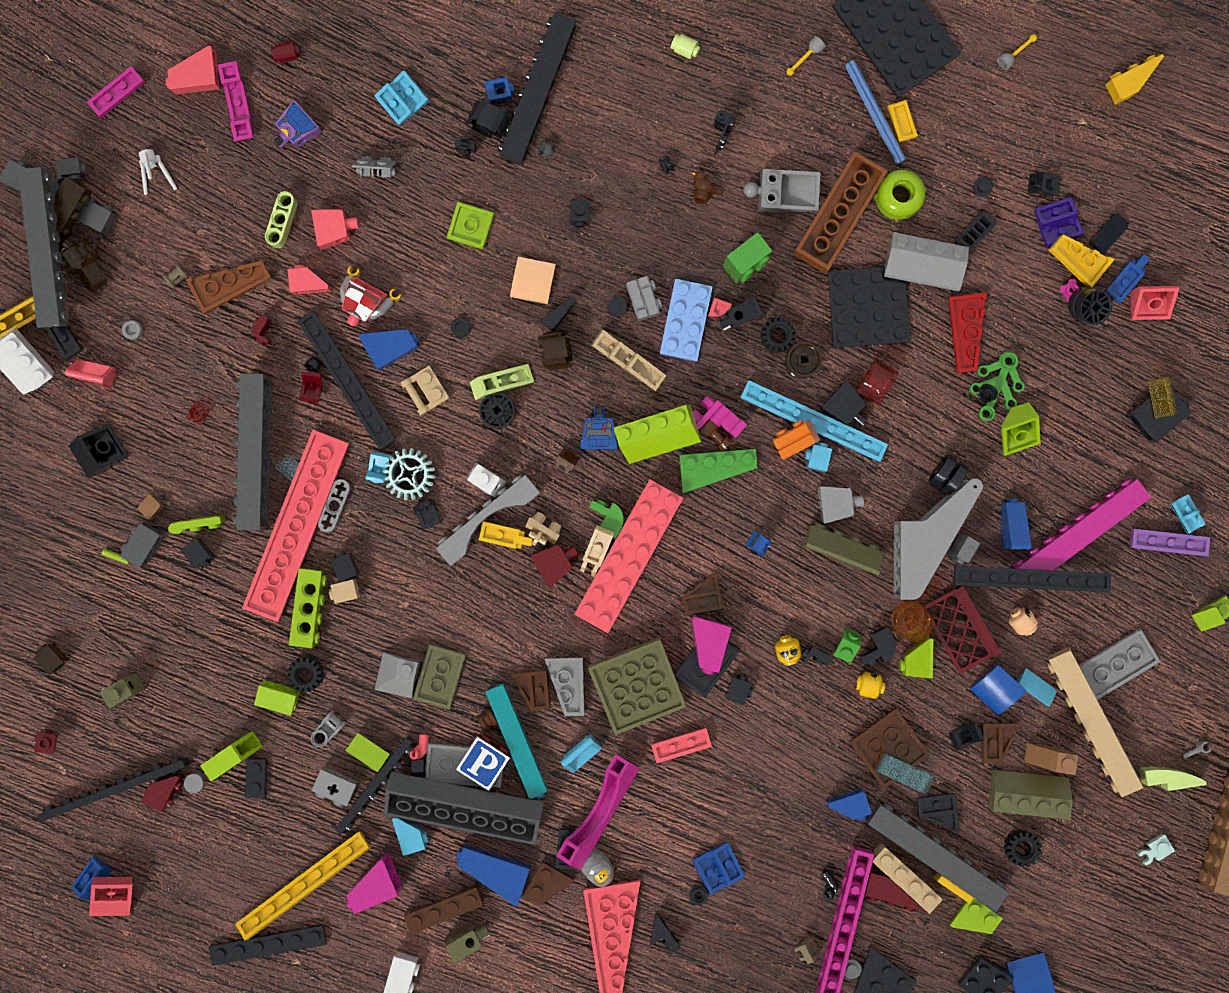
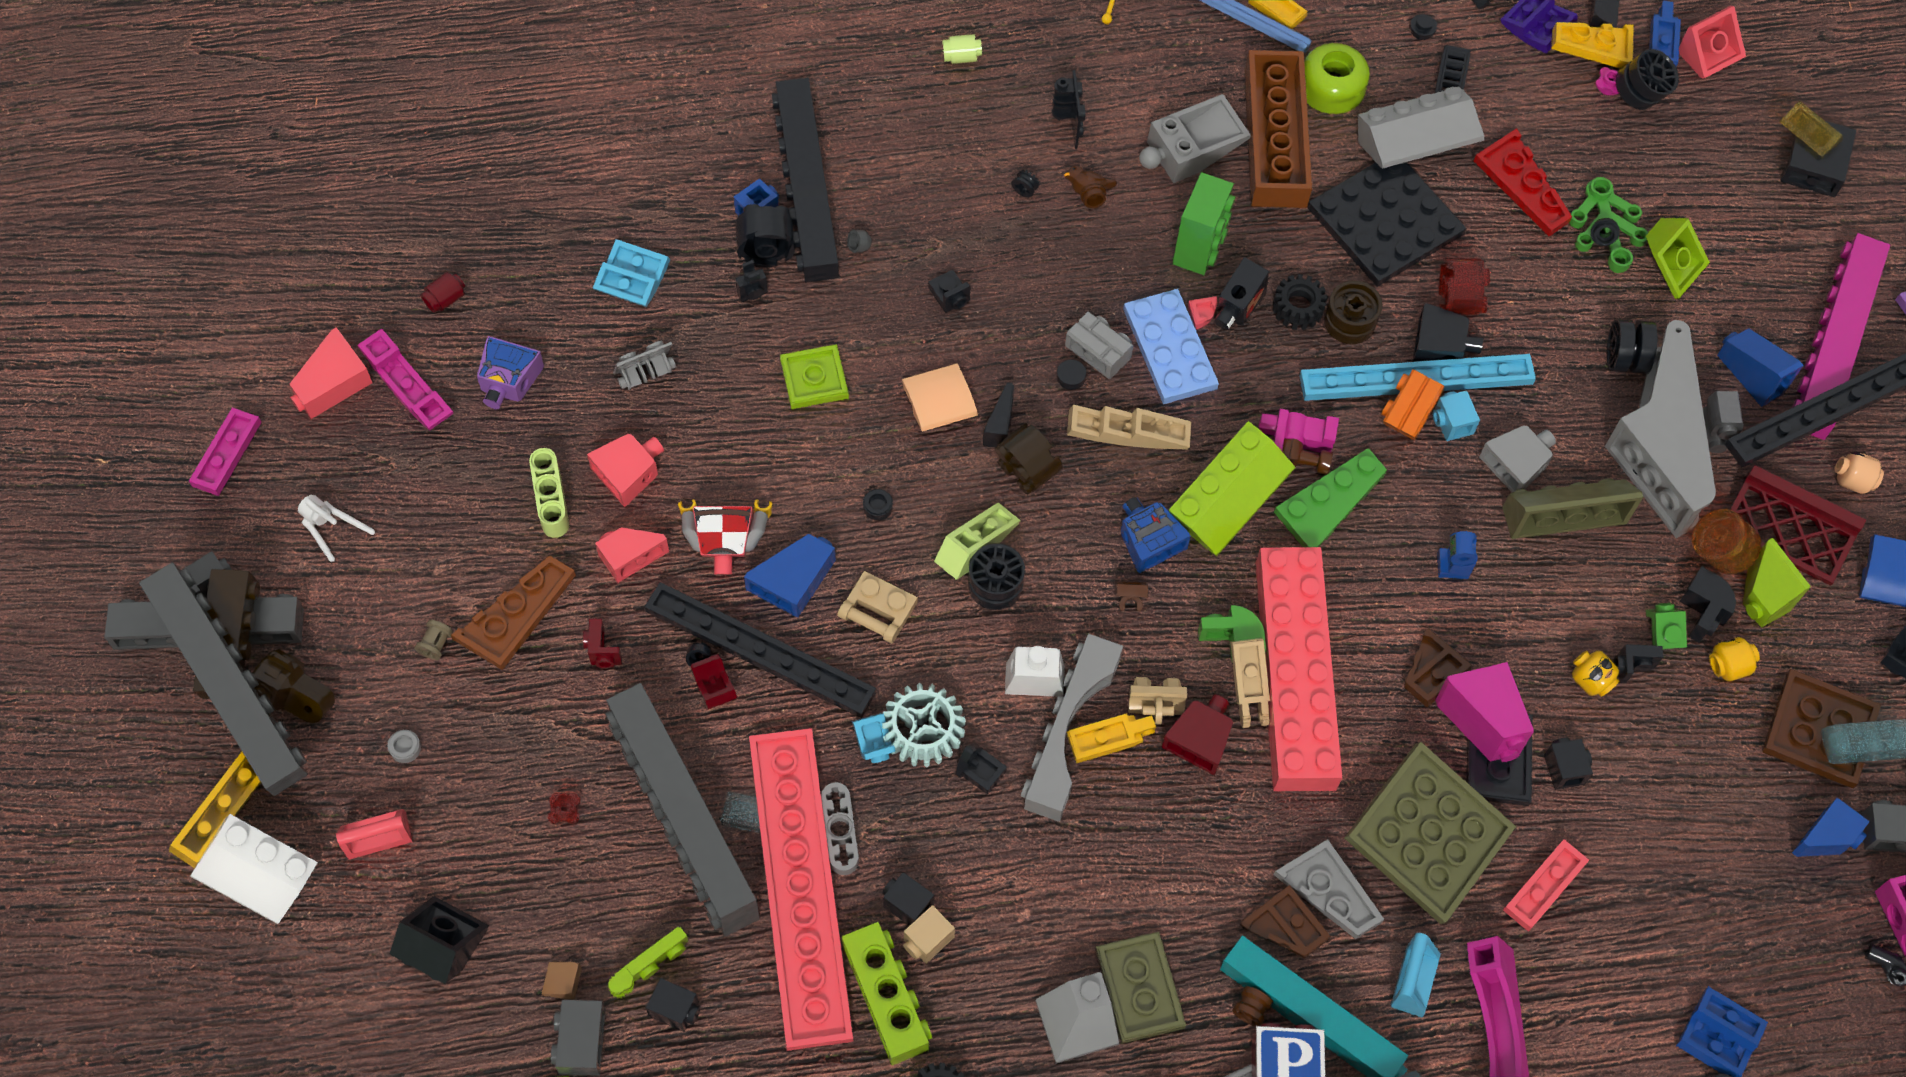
camera: 30 degrees left, 25 degrees down
black plate [46,326,83,360] -> none

